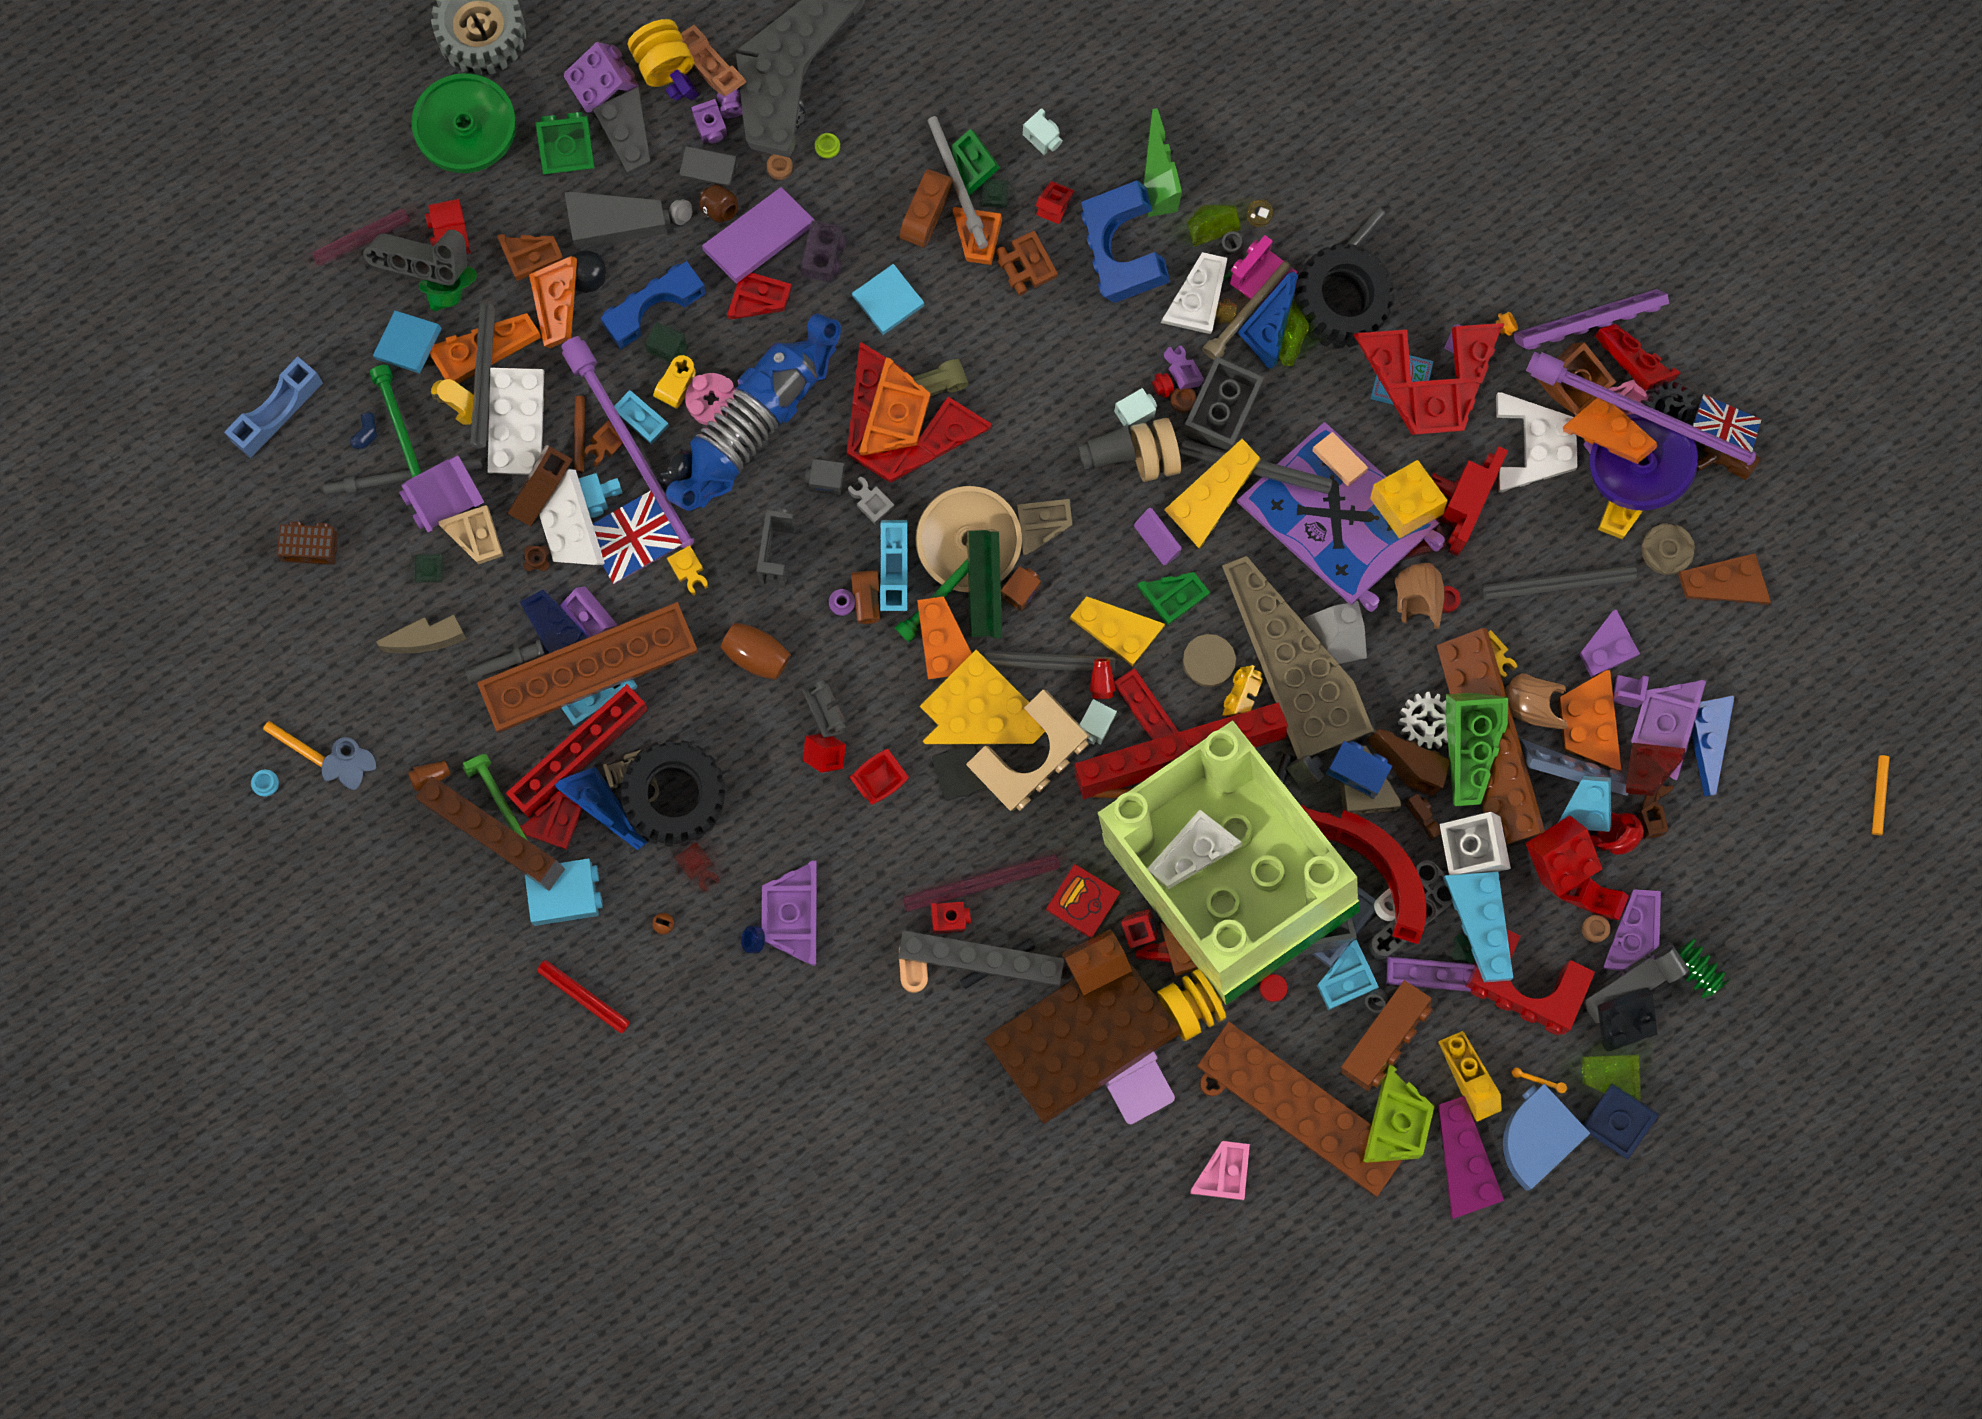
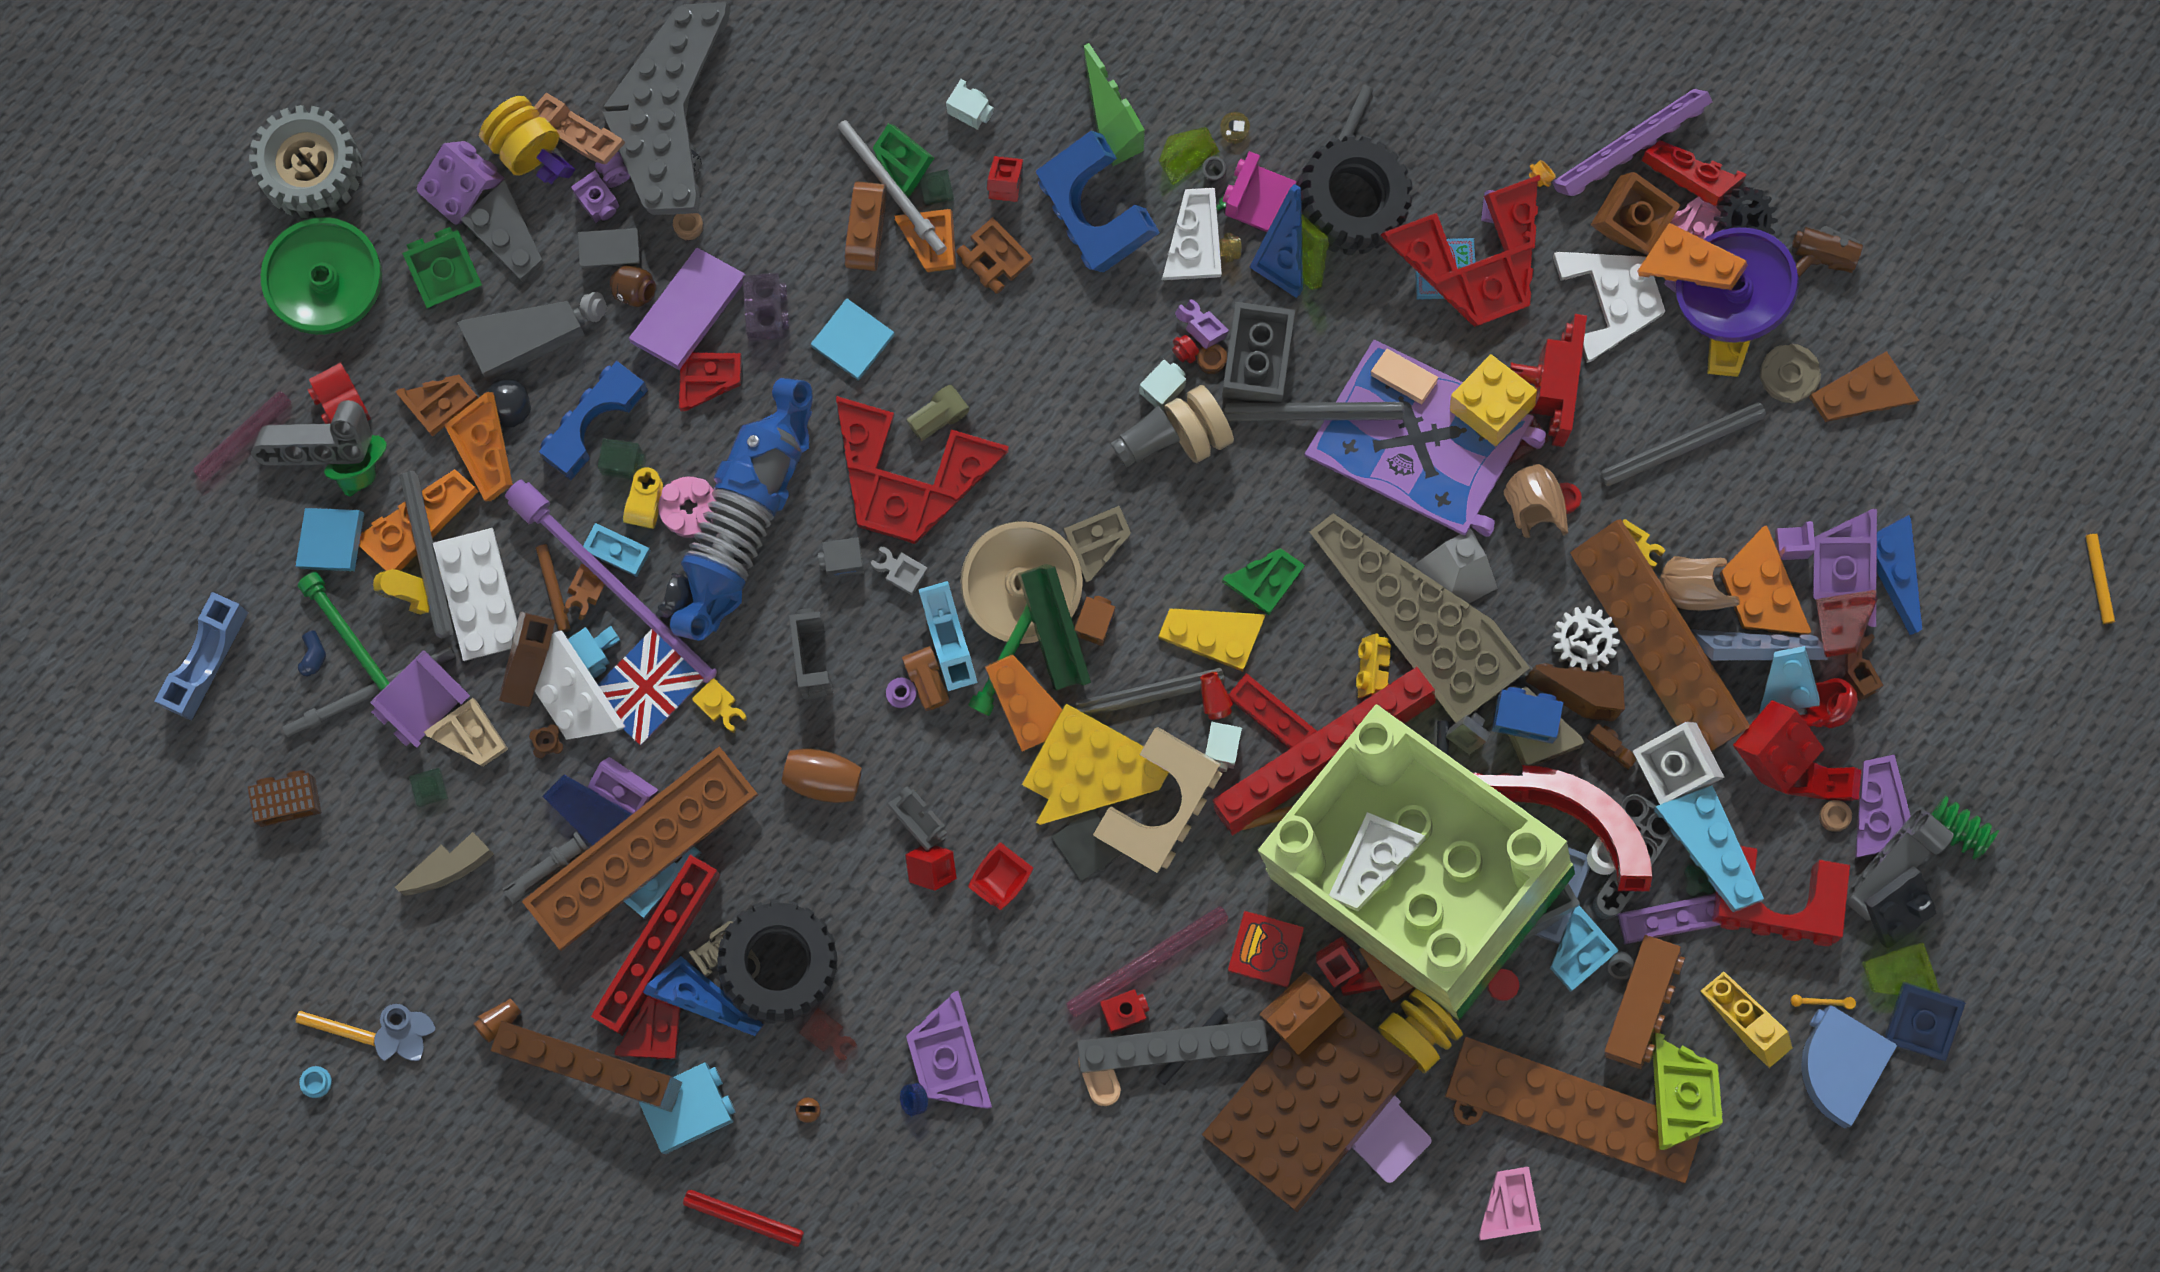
camera: 10 degrees left, 0 degrees up
bright green piece [463,754,528,841] -> none
lime plate [815,133,840,159] -> none
orange wing [859,357,931,455] -> none
medium lavender slope [1134,508,1182,565] -> none
yellow wing [1164,439,1261,549] -> none
dark tan tile [1182,634,1236,687] -> none
dark tan piece [1202,261,1291,360] -> none
magenta wing [1437,1096,1504,1219] -> none
bright green wedge [1446,693,1508,806] -> none
medium lavender flag [1526,352,1761,465] -> none
medium lavender wing [1579,610,1640,678] -> none

